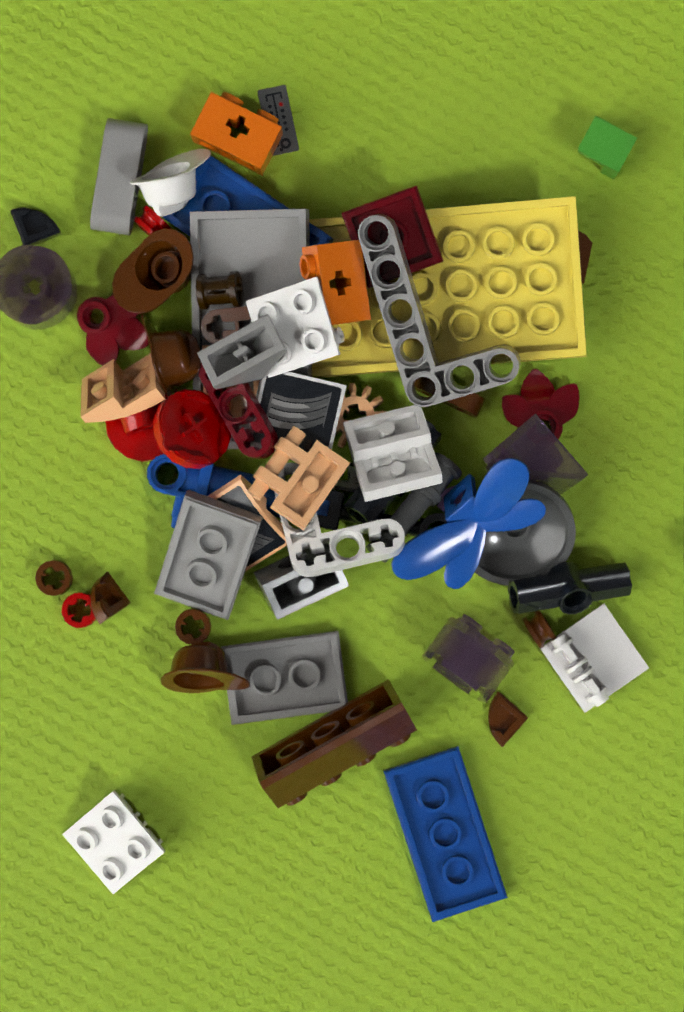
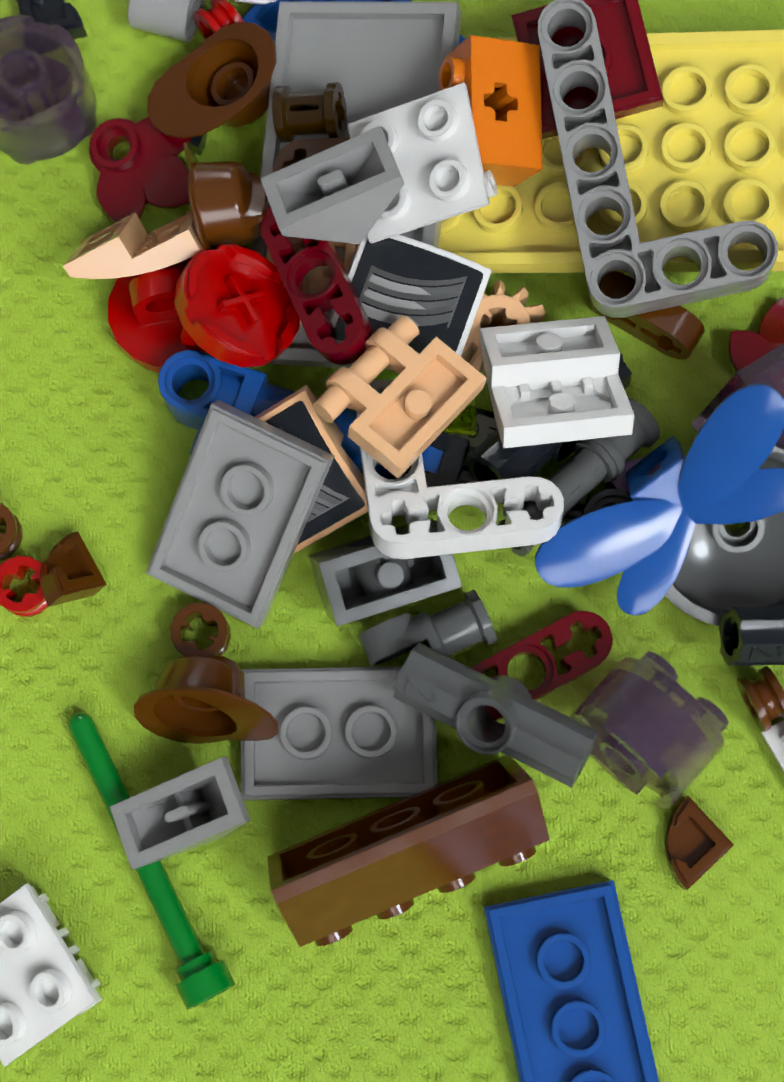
camera: 10 degrees right, 10 degrees down
none -> green piece [68,712,236,1010]
none -> light grey slope [110,757,250,870]
none -> dark grey connector [358,589,497,666]
none -> dark grey piece [393,643,599,788]
none -> dark red beam [452,611,613,730]

